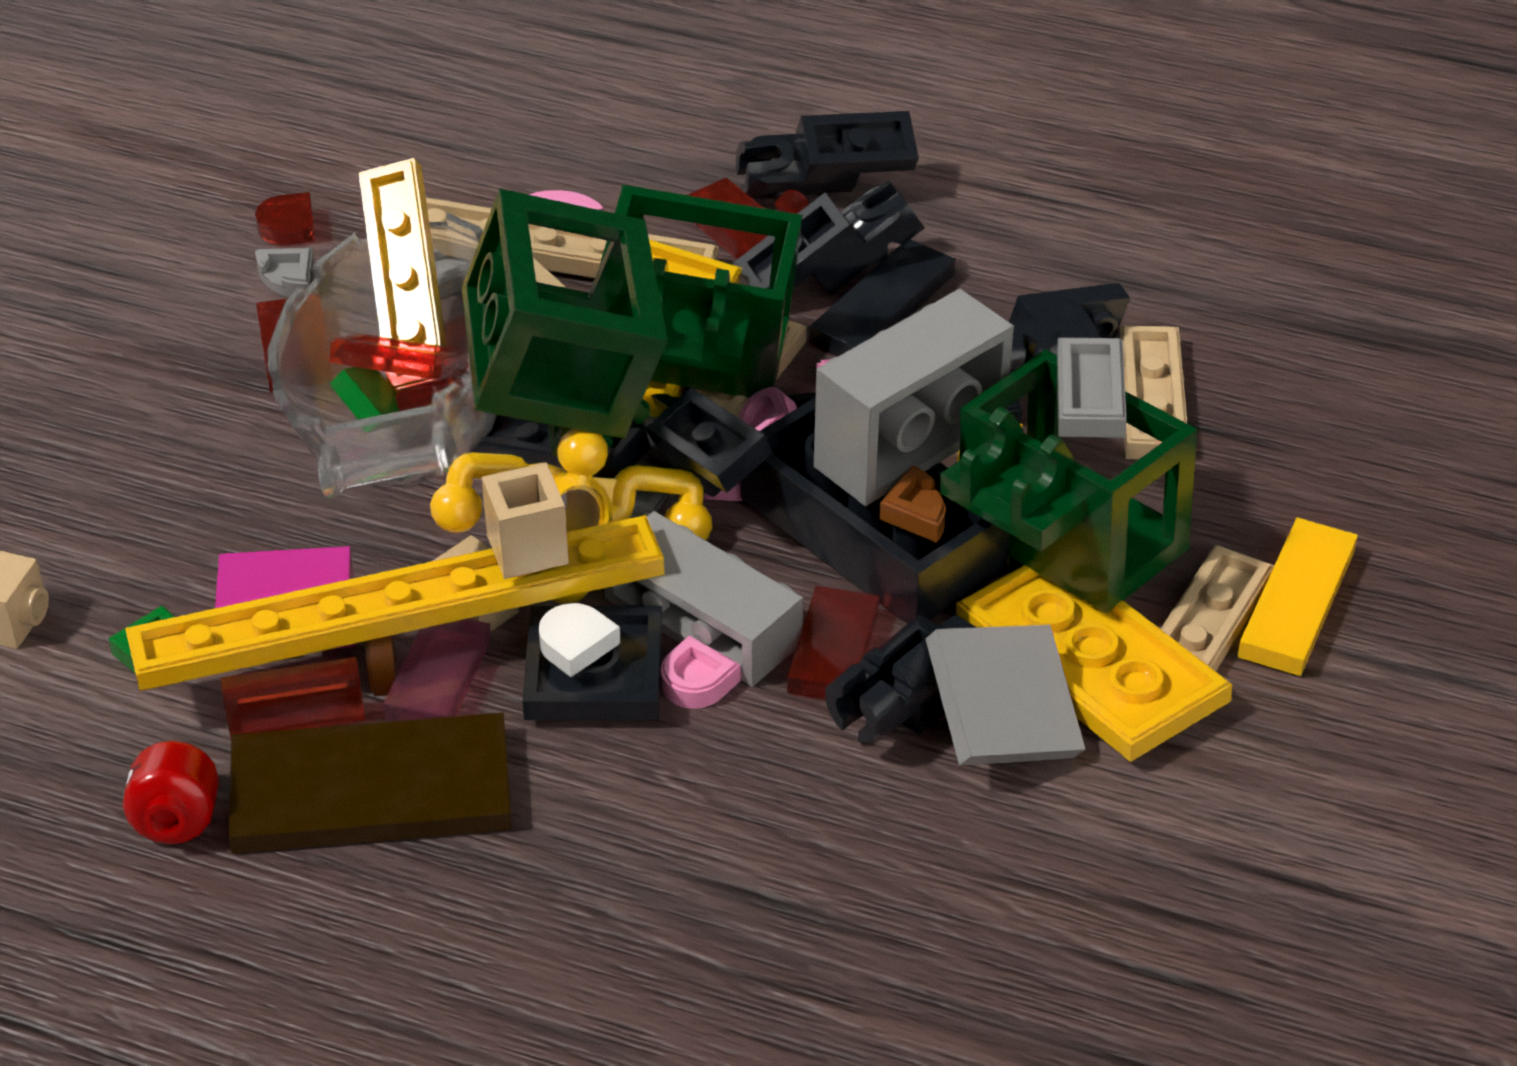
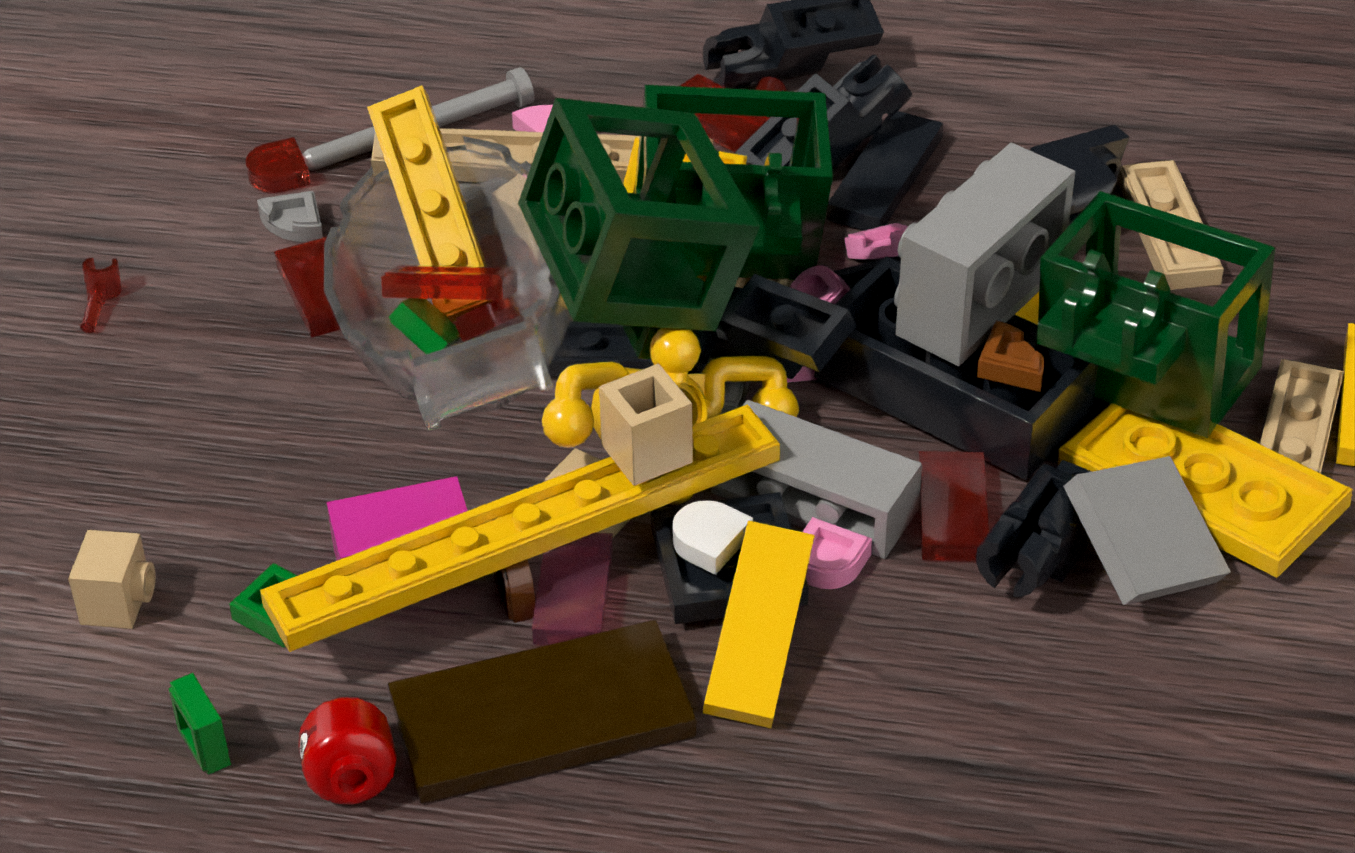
camera: 10 degrees left, 0 degrees up
clear red tile [221,657,365,739] -> none
light grey tile [1057,338,1126,438] -> none
none -> clear red hand [80,257,122,333]
none -> green tile [168,672,231,775]
none -> light grey bar [301,67,535,171]
none -> yellow tile [703,520,814,728]

